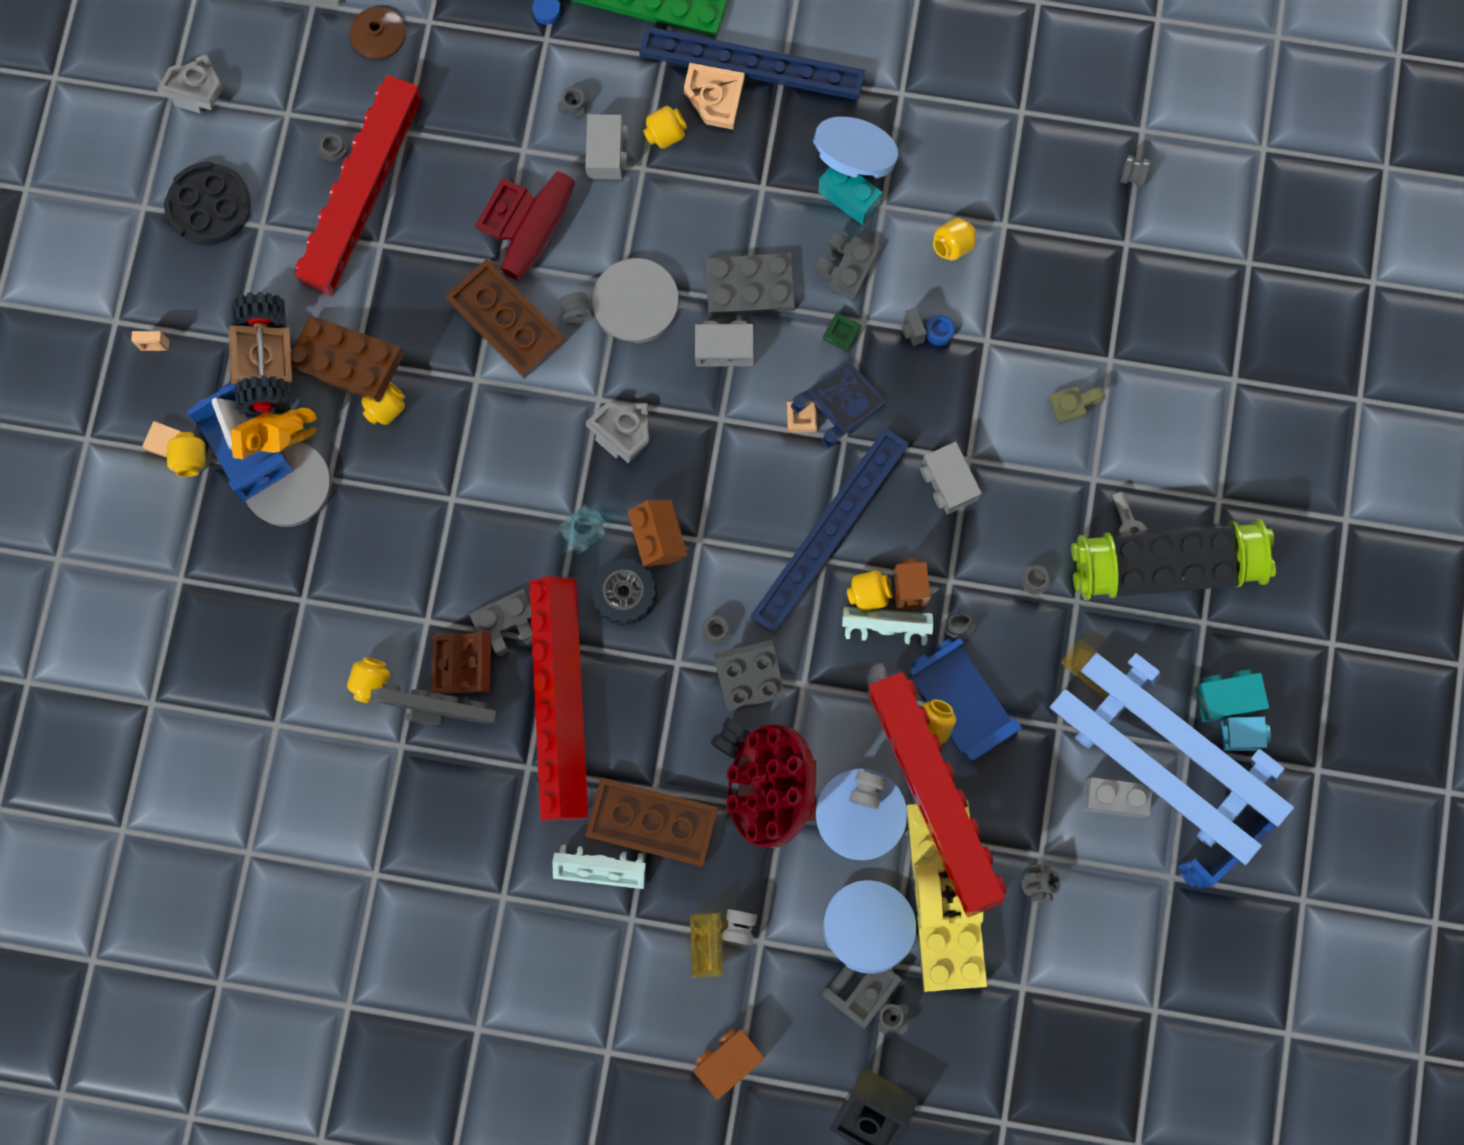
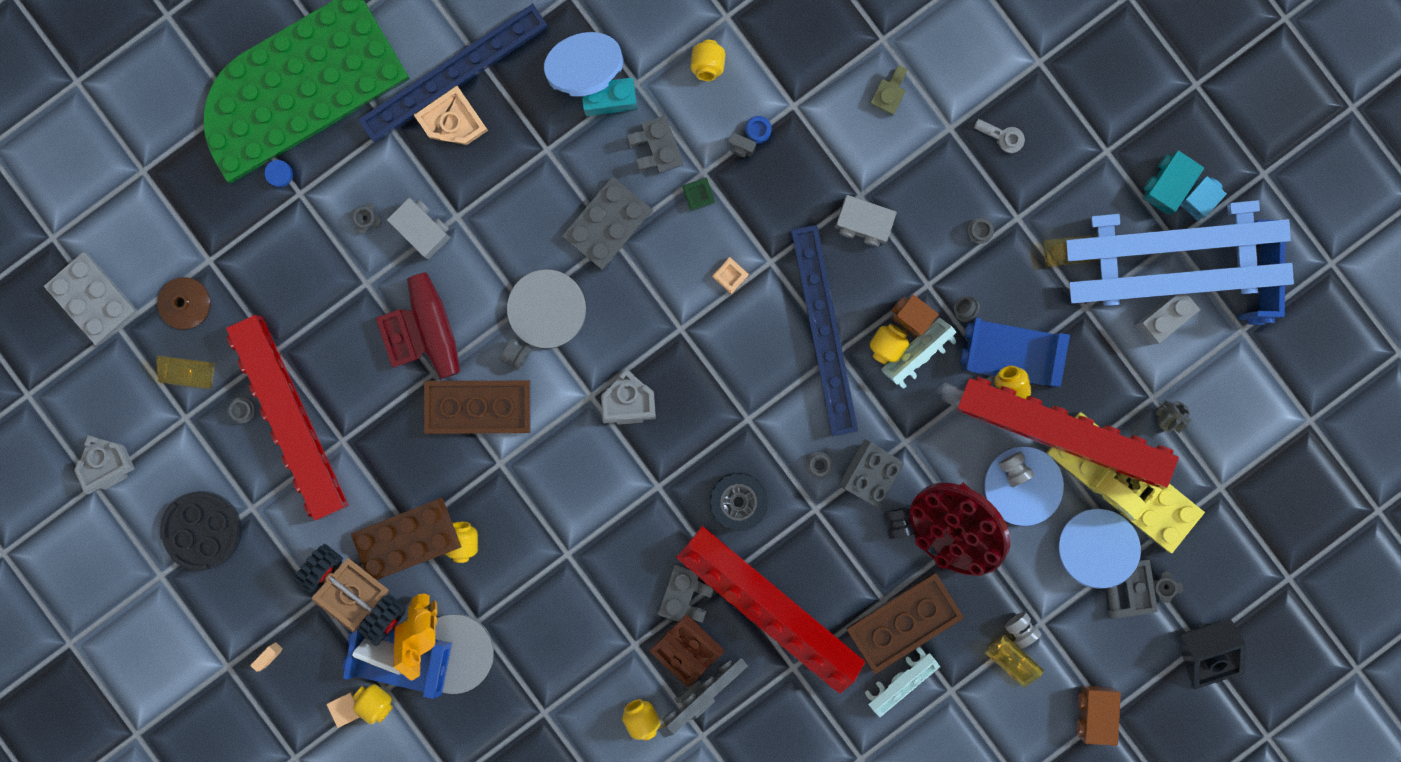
camera: 55 degrees left, 10 degrees up
clear light blue brick [558,505,606,555] -> none
dark orange brick [627,500,688,567] -> none
yellow head [643,106,687,149] -> none
light grey brick [695,320,753,367] -> none
flag [791,360,887,448] -> none
black brick [1071,519,1276,600] -> none
none -> clear yellow slope [157,356,215,389]

